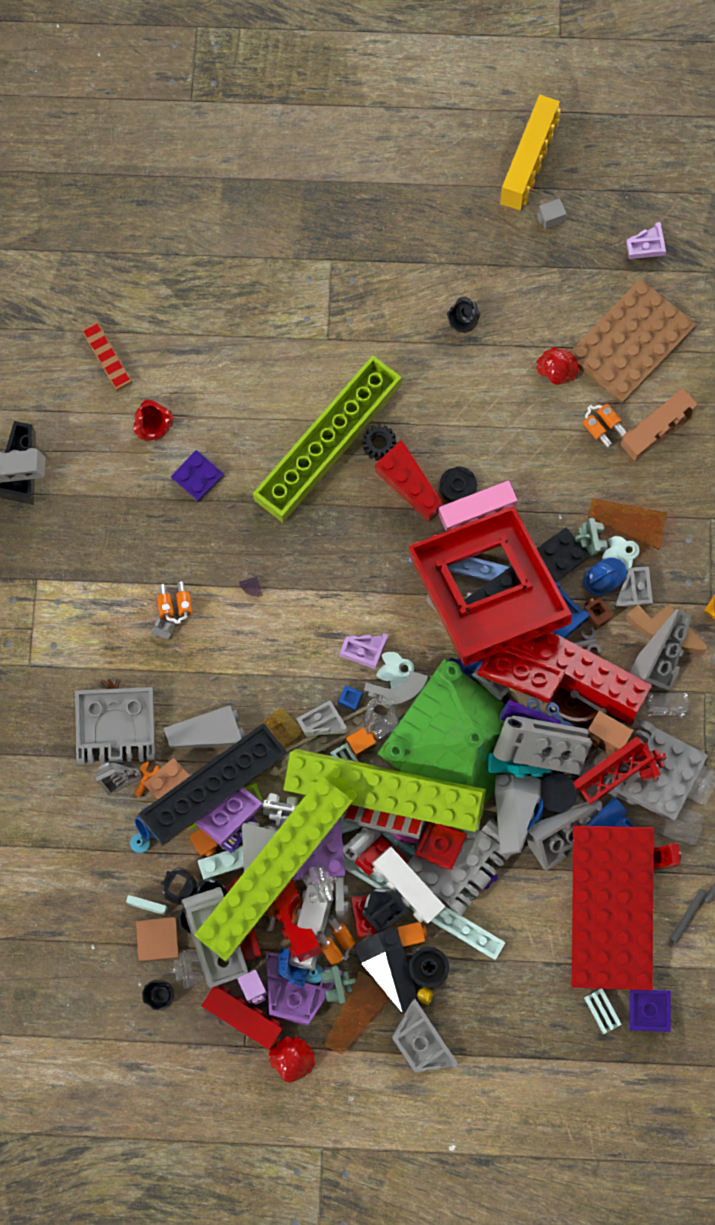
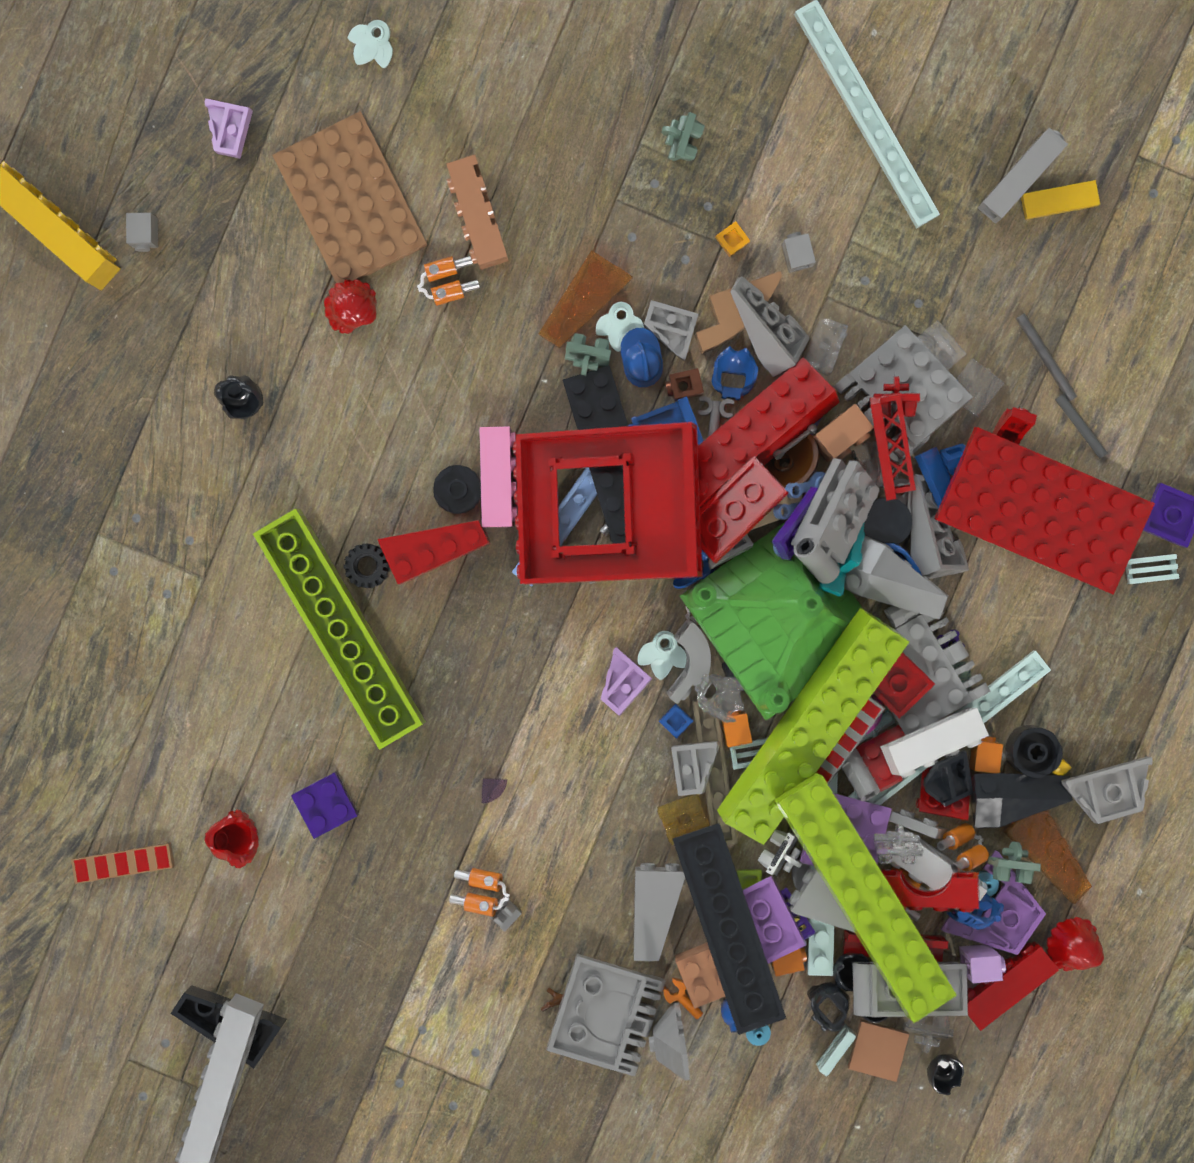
camera: 75 degrees left, 15 degrees up
none -> blue helmet [712,346,758,401]

